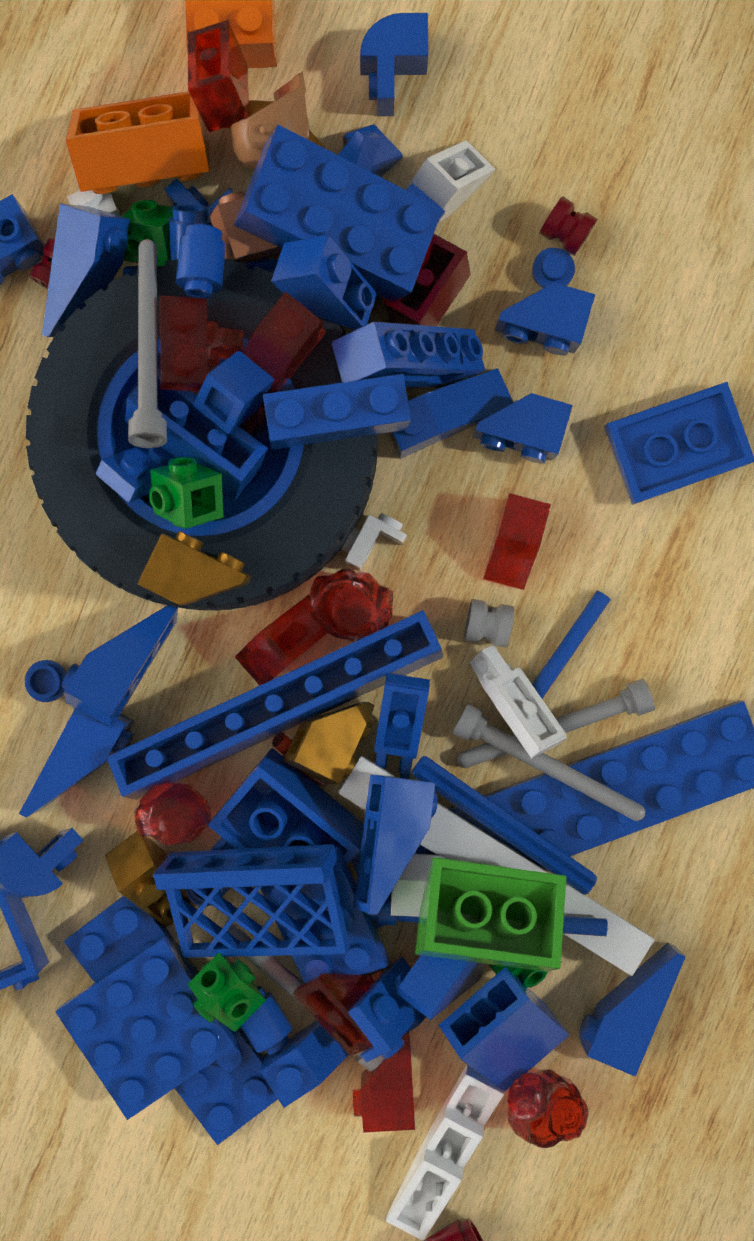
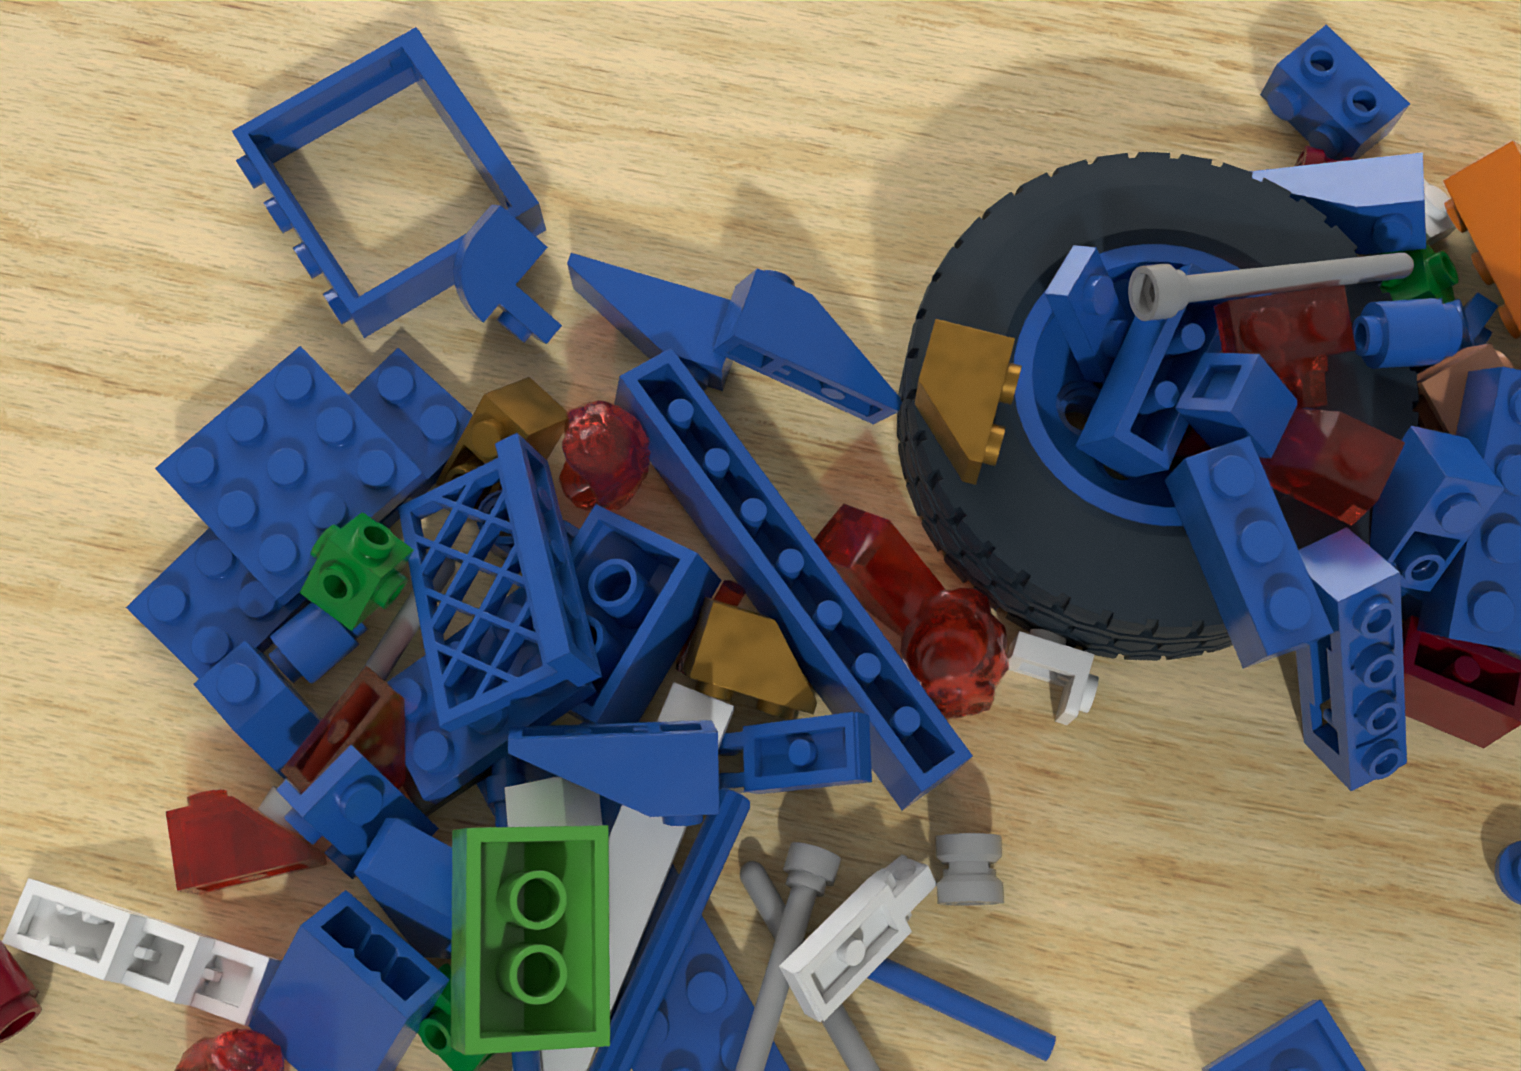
camera: 80 degrees right, 15 degrees down
blue plate [25,660,67,702] -> none
green brick [149,457,224,529] -> none
blue slope [389,368,514,459] -> none
blue slope [473,393,573,464] -> none
clear red slope [483,493,551,590] -> none
blue slope [495,283,595,356] -> none

